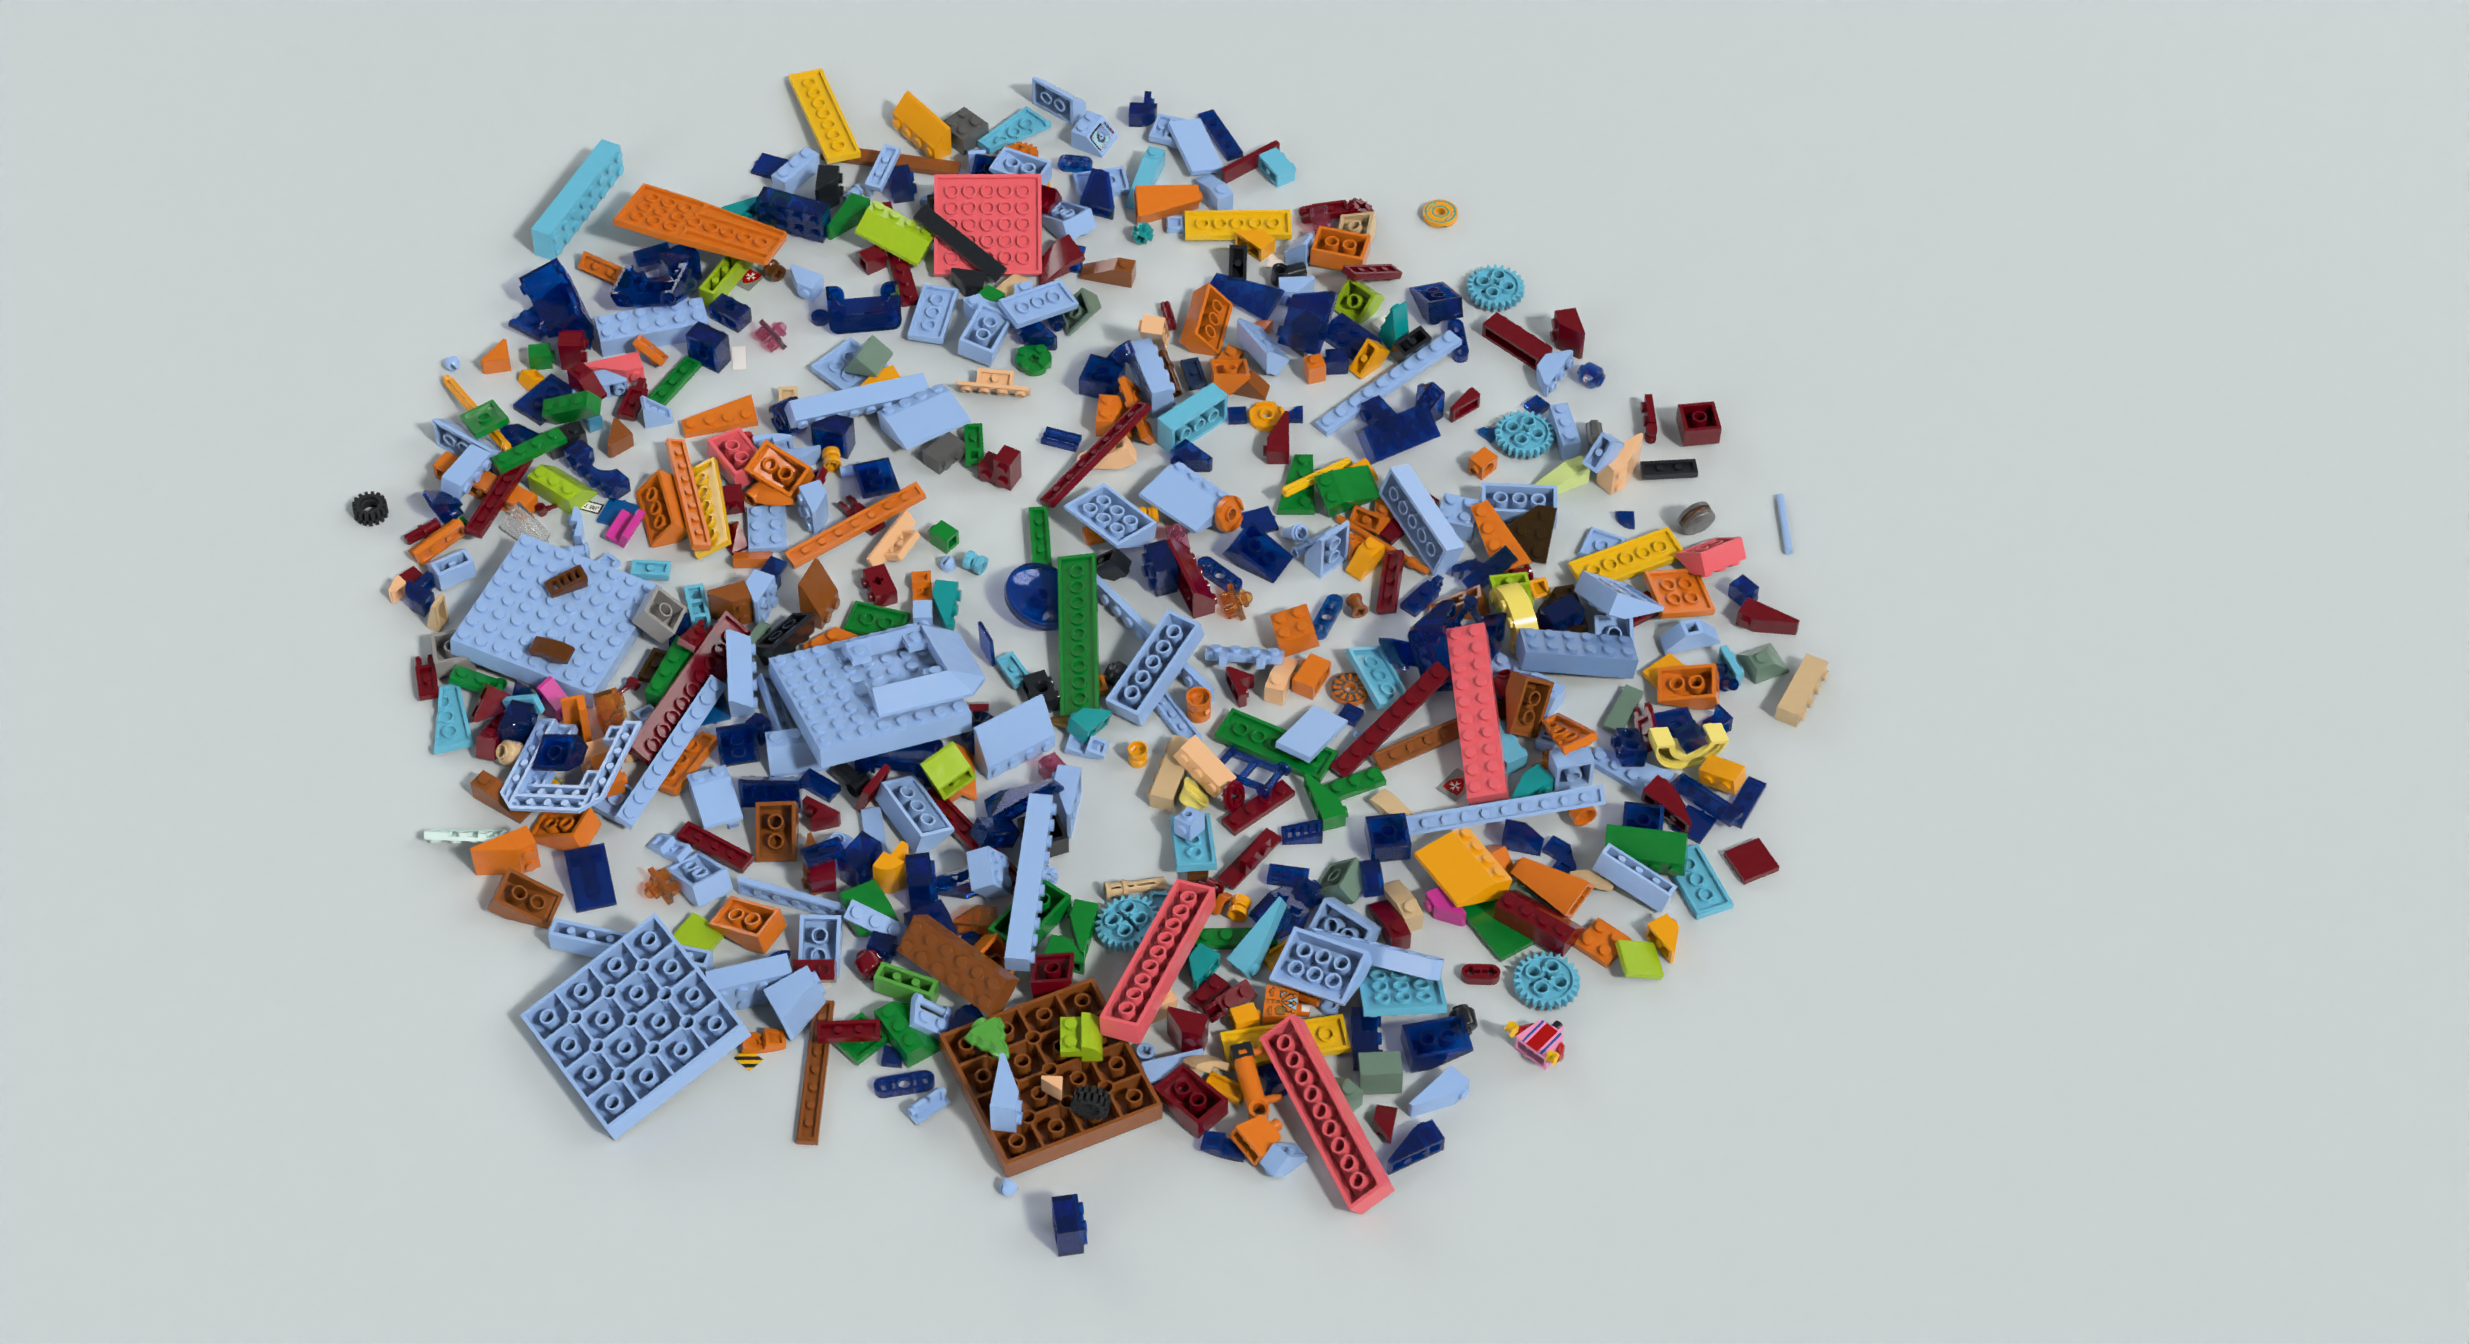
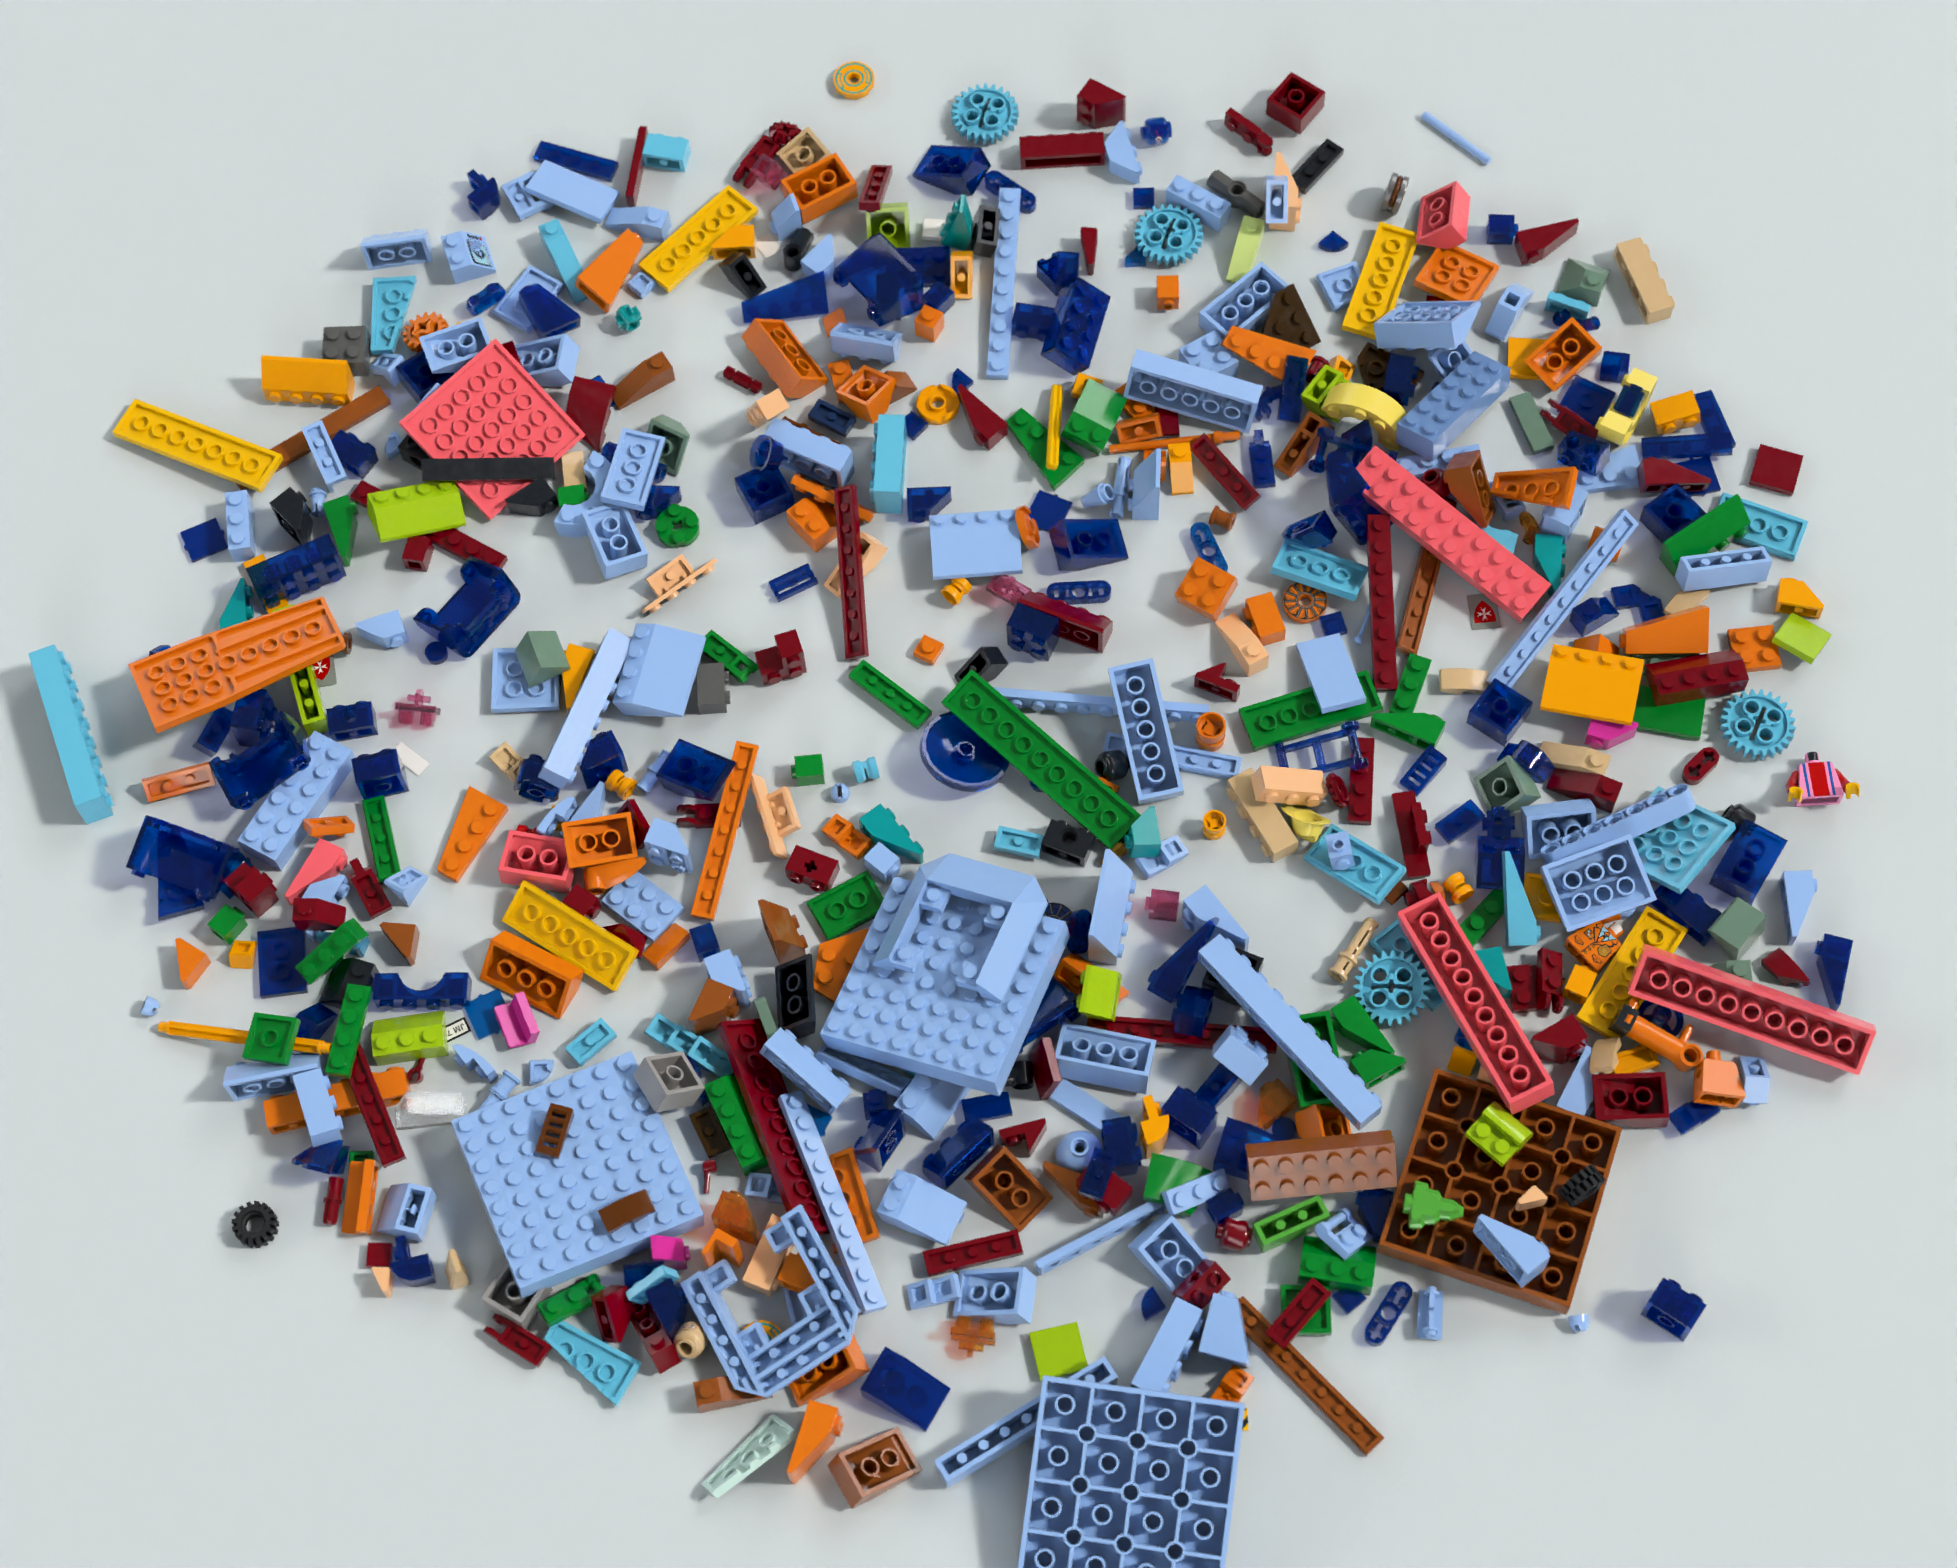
camera: 40 degrees left, 15 degrees up
clear blue slope [532,734,588,771] -> none
orange plate [665,438,712,551] -> none
dark red hinge [677,619,713,652] -> none
orange slope [709,896,787,955] -> none
light blue plate [907,284,959,345] -> none
clear blue piece [978,621,996,666] -> none
dark red slope [1030,952,1075,999] -> none
light blue slope [1063,483,1157,549] -> none
light blue hinge [1205,644,1285,669] -> none
clear orange hips [1219,583,1253,621] -> none

